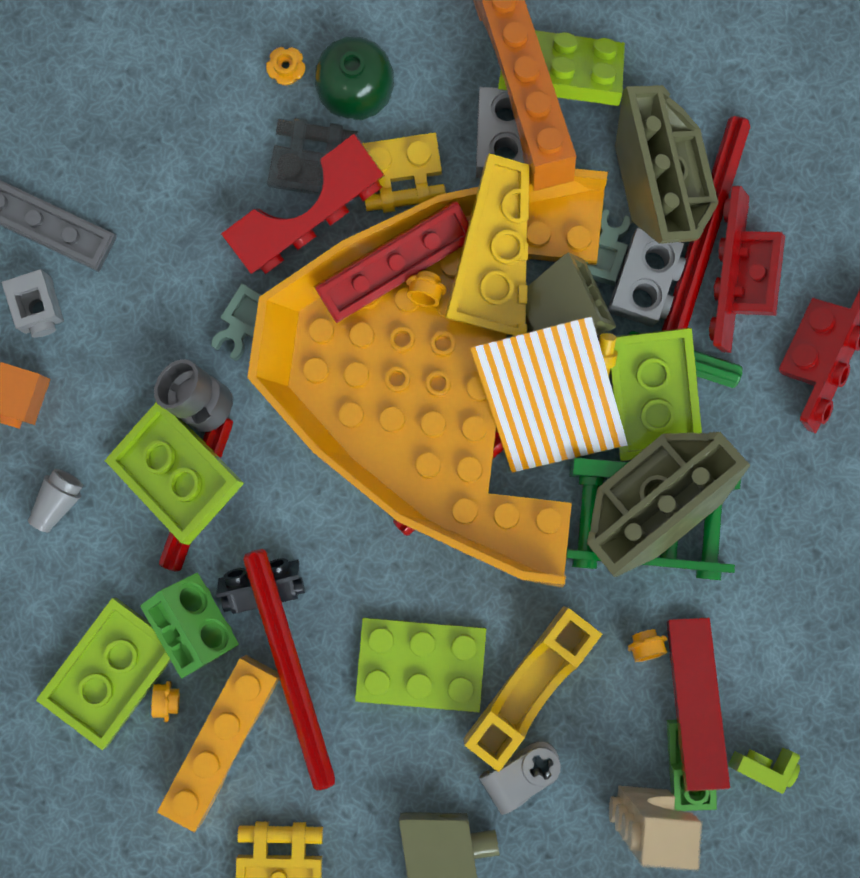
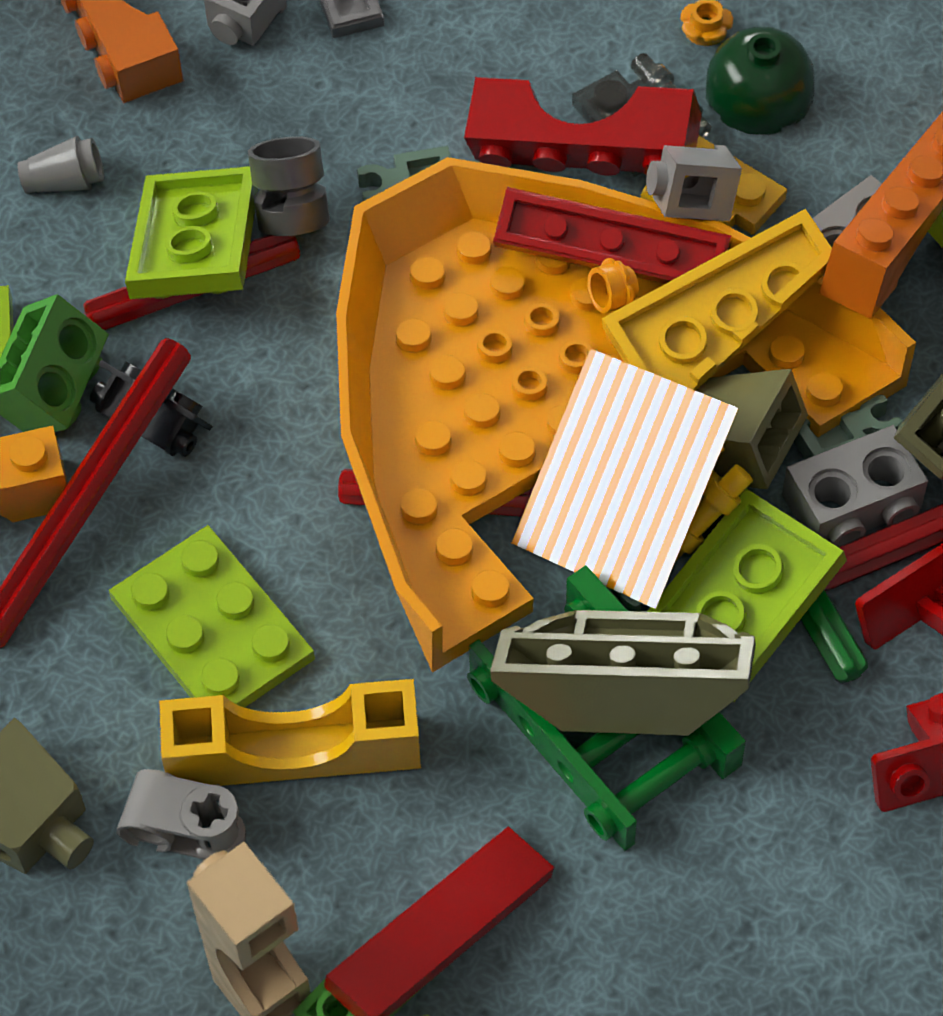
camera: 50 degrees right, 25 degrees down
light orange plate [628,629,668,662] -> none
none -> light grey brick [646,145,742,221]

